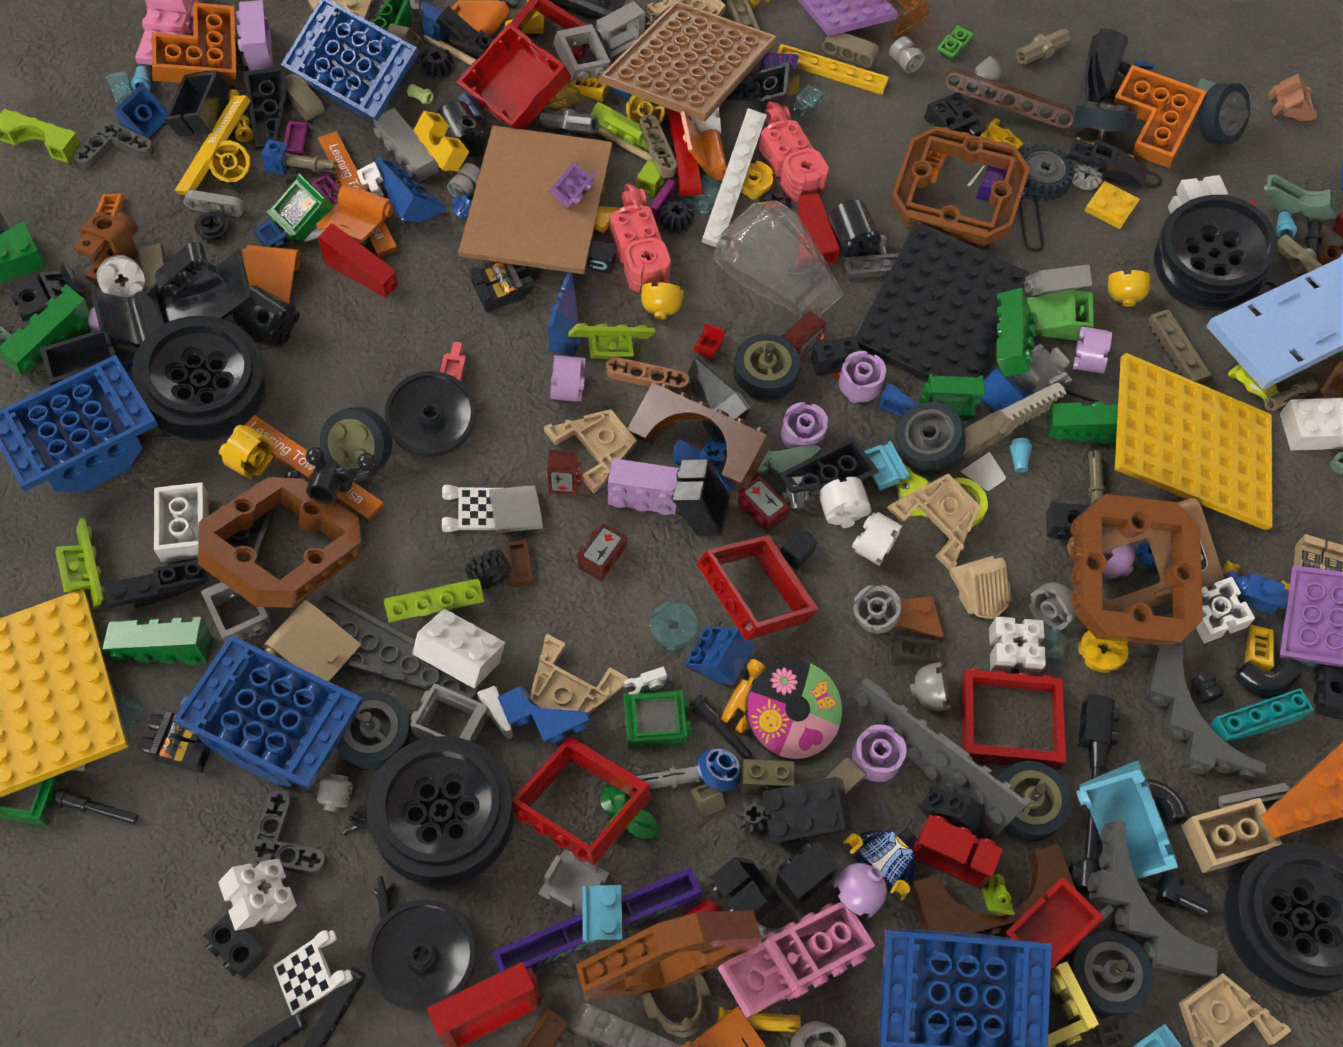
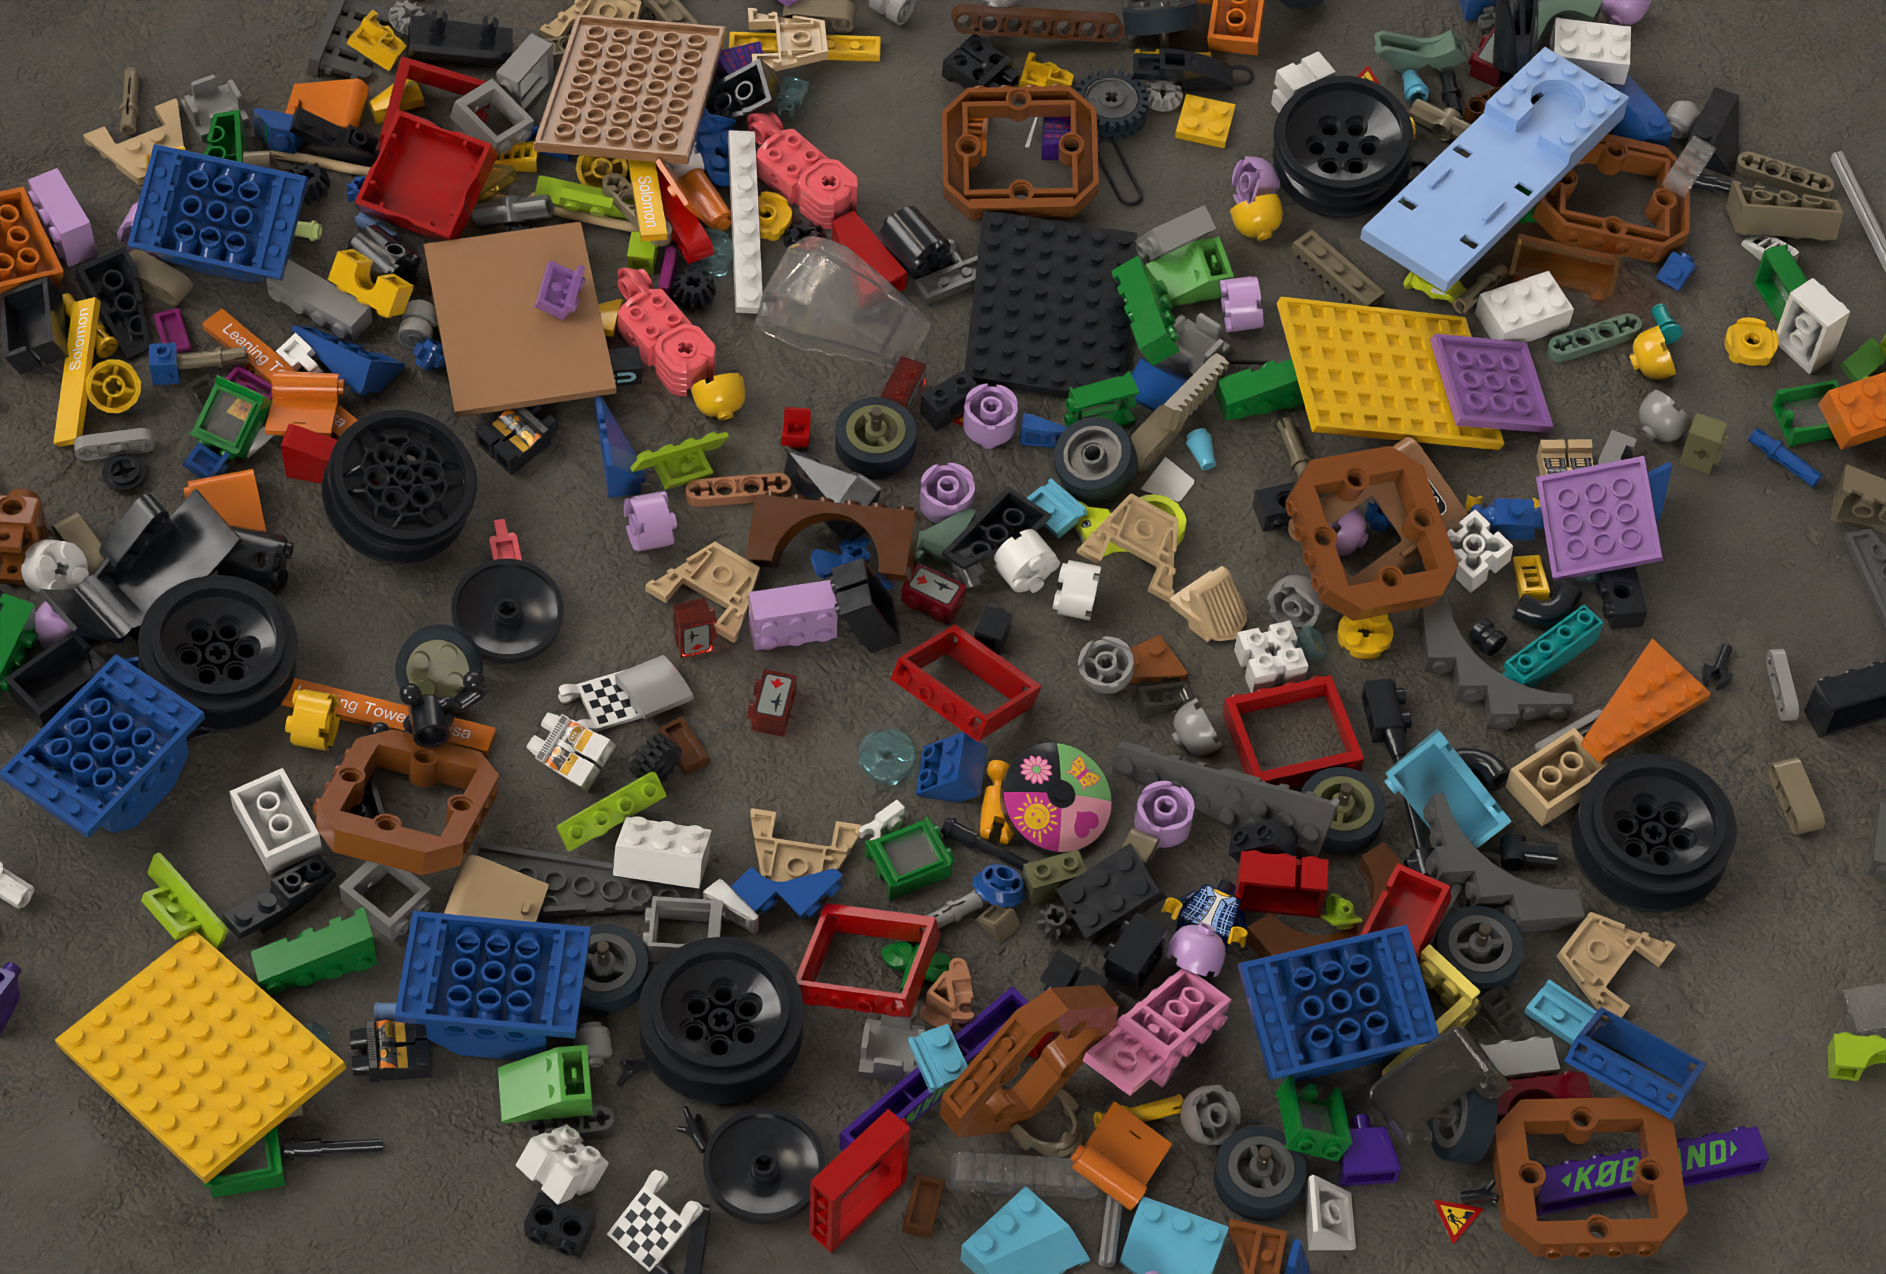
camera: 20 degrees left, 5 degrees down
none -> black wheel [321,410,477,564]
none -> bright green slope [498,1045,593,1123]
none -> white hips [527,712,616,792]
none -> yellow tile [627,159,667,242]
none -> blue plate [695,106,736,186]
none -> tan wing [748,8,828,72]
none -> nougat piece [919,958,974,1036]
none -> lavender cylinder [1232,156,1280,204]
none -> medium lavender plate [1430,334,1554,433]

